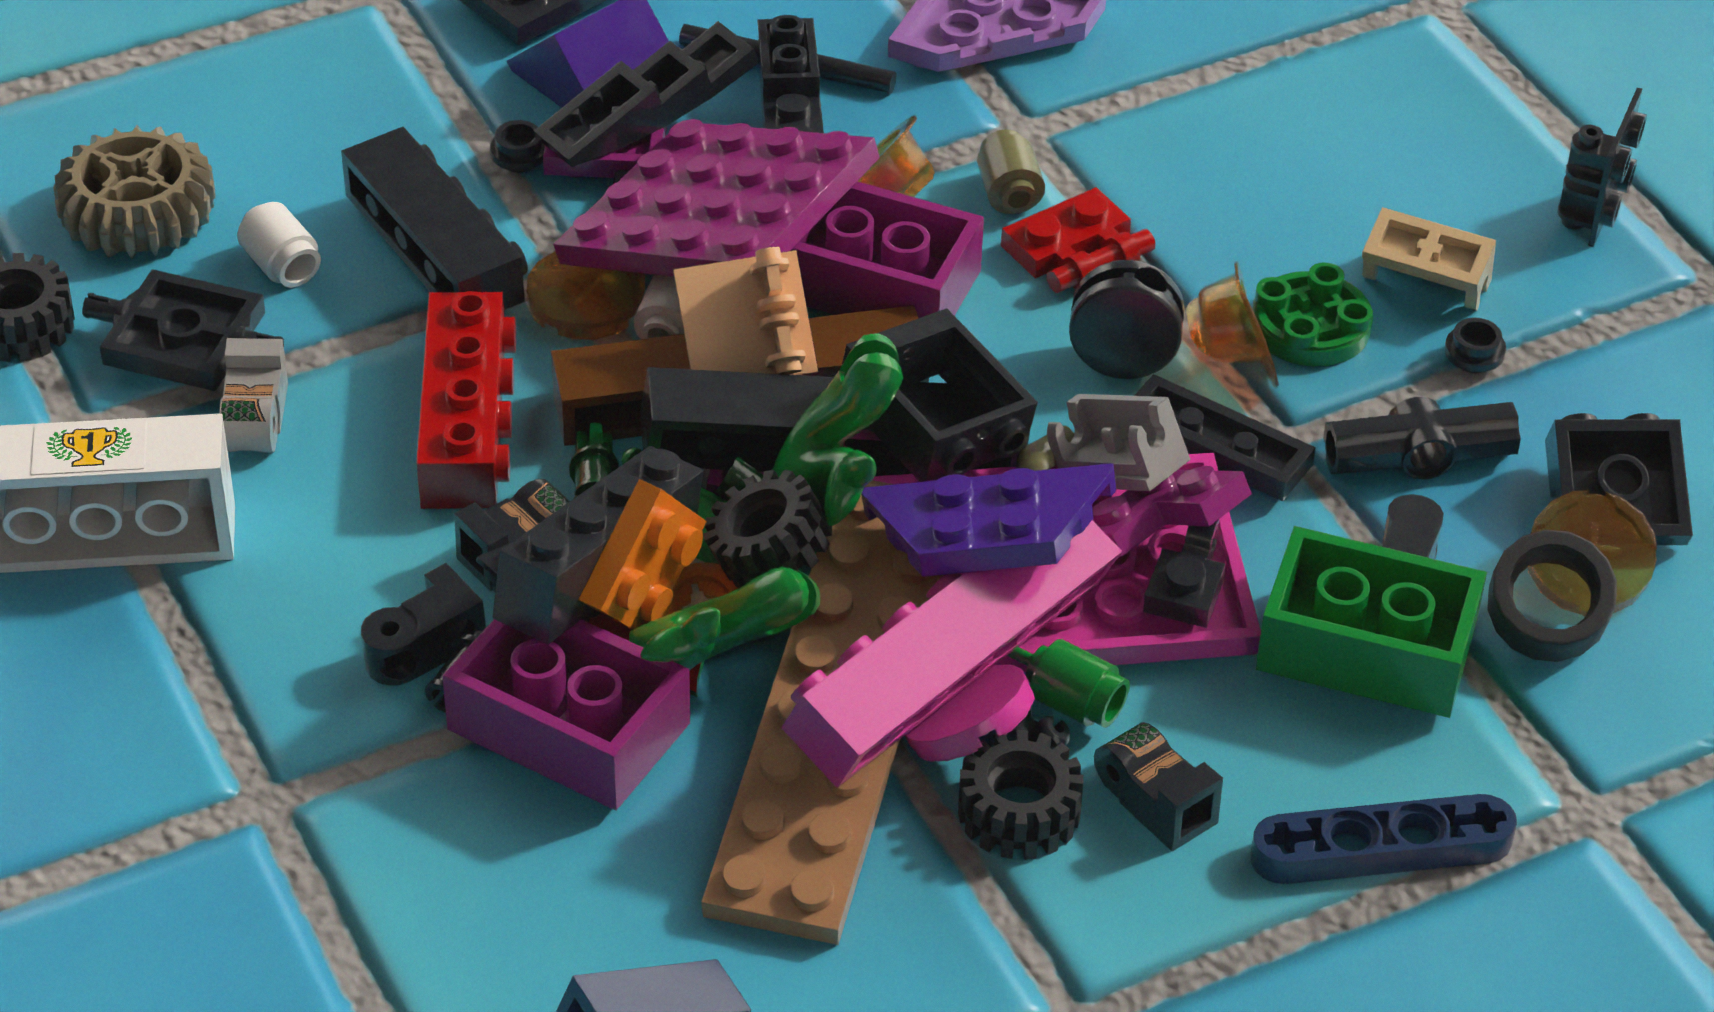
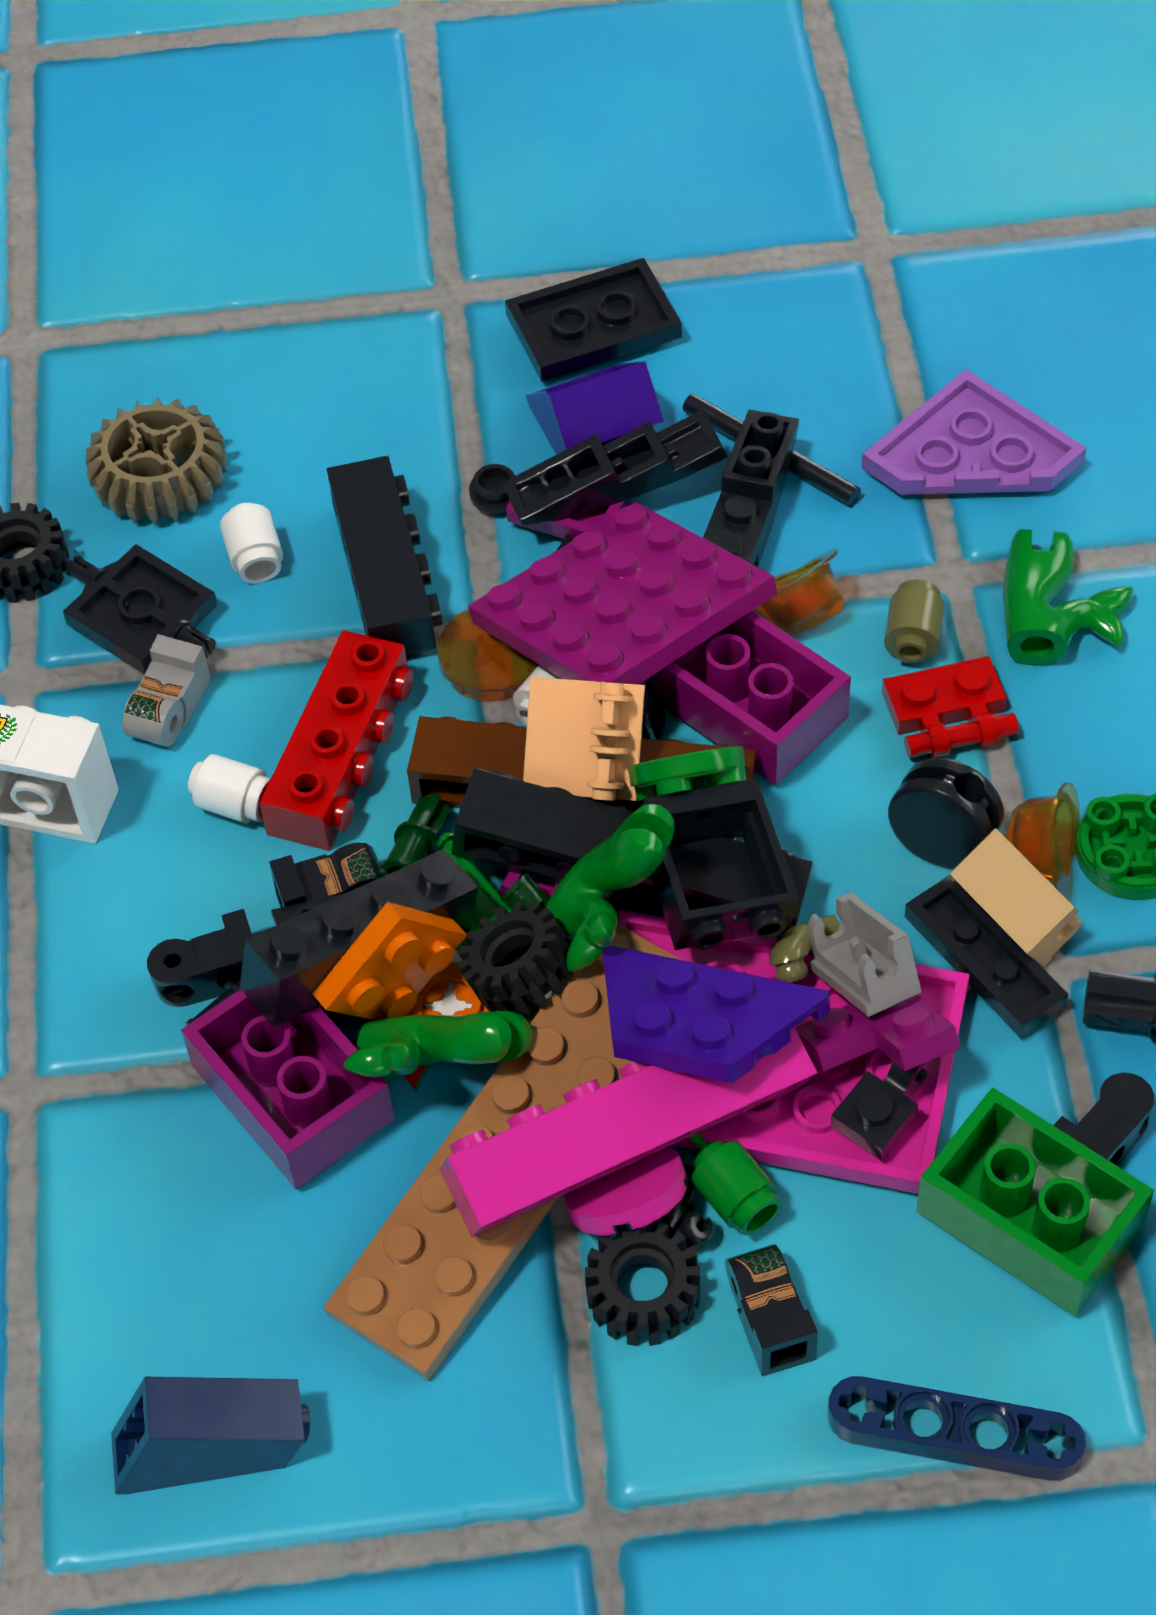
camera: 25 degrees right, 10 degrees up
none -> white brick [188,754,271,824]
none -> green tile [628,745,747,801]
none -> tan hinge [950,828,1082,967]
none -> green piece [1003,529,1133,665]

